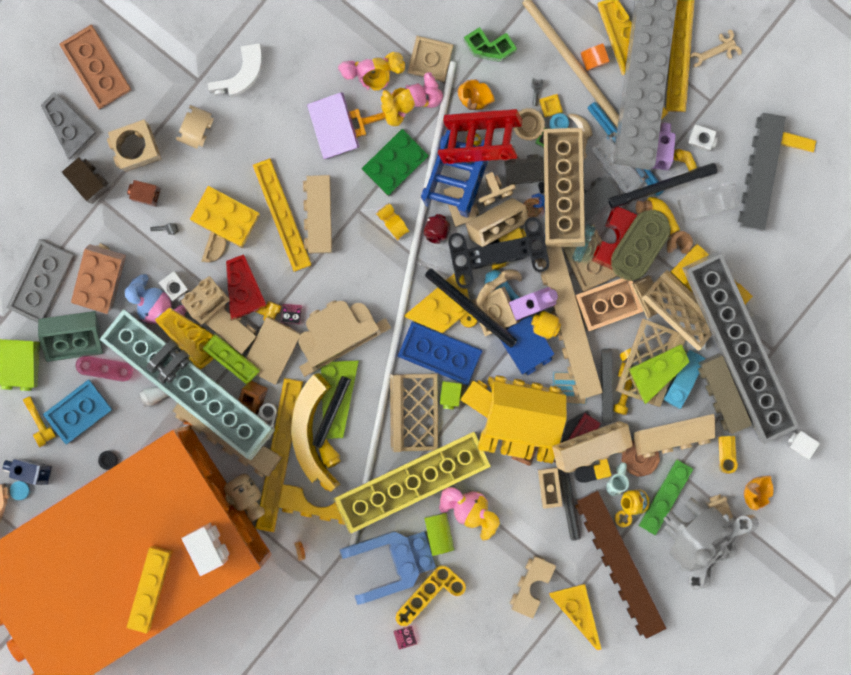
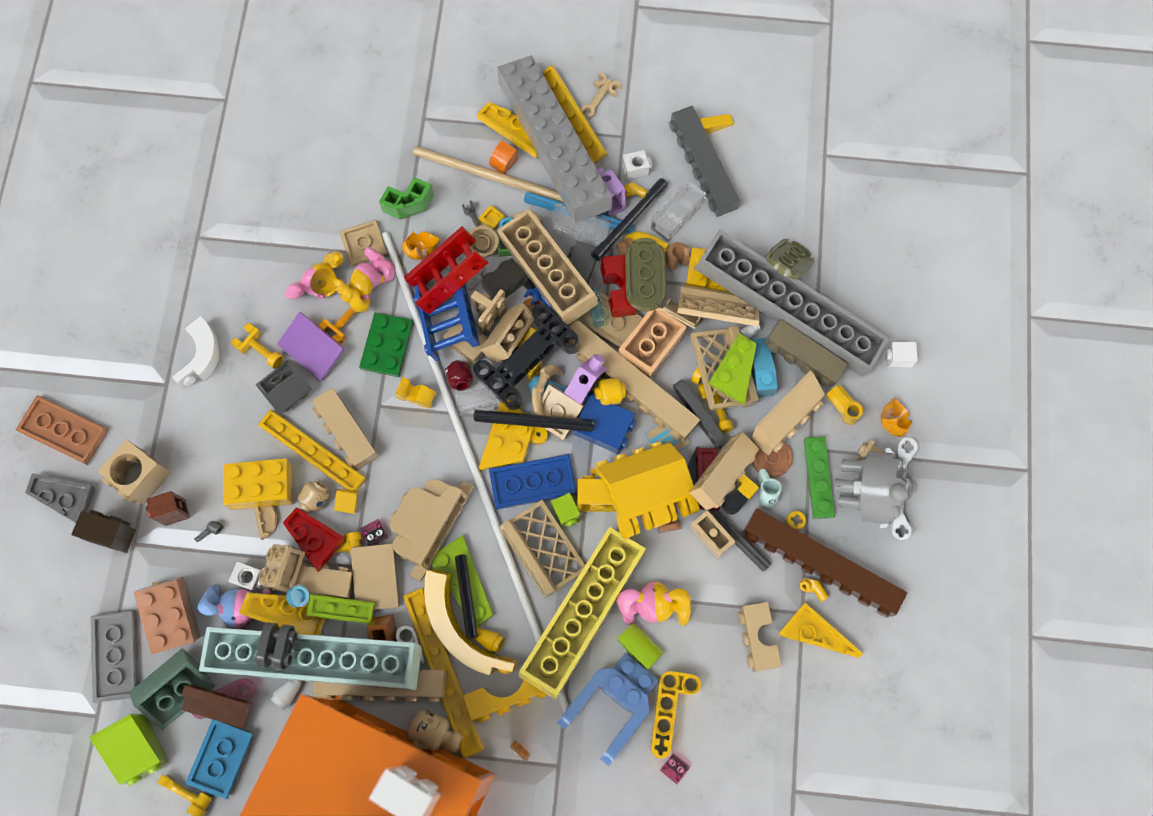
camera: 30 degrees left, 15 degrees down
tan brick [176,105,214,149] -> none
yellow head [621,489,650,515] -> none
none -> reddish brown panel [181,684,253,728]
none -> yellow bar [230,322,284,369]
none -> dark grey slope [256,360,312,415]
none -> medium azure tile [286,585,310,608]
none -> tan head [298,480,329,512]
none -> yellow tile [334,489,359,514]
none -> olive tile [766,239,815,279]
none -> yellow arm [799,578,829,602]

